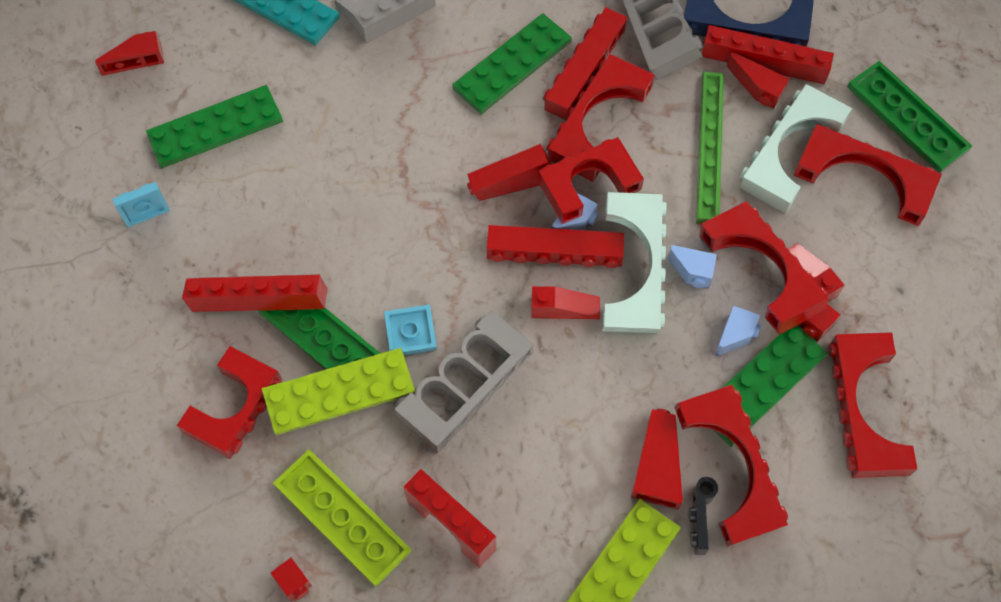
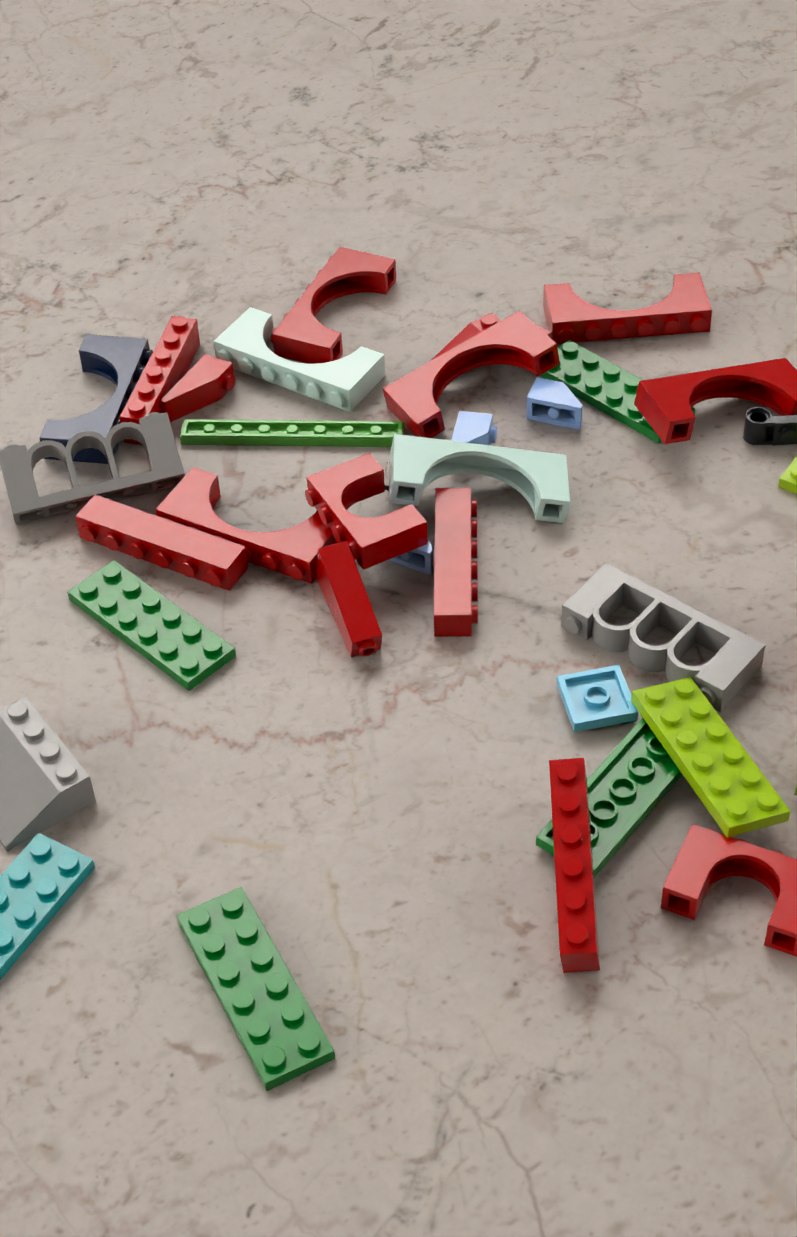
camera: 90 degrees left, 20 degrees down
red slope [95,31,164,76] -> none
medium azure plate [112,182,170,227] -> none
red slope [531,286,600,320] -> none
red slope [631,408,683,510] -> none
green plate [847,61,972,173] -> none

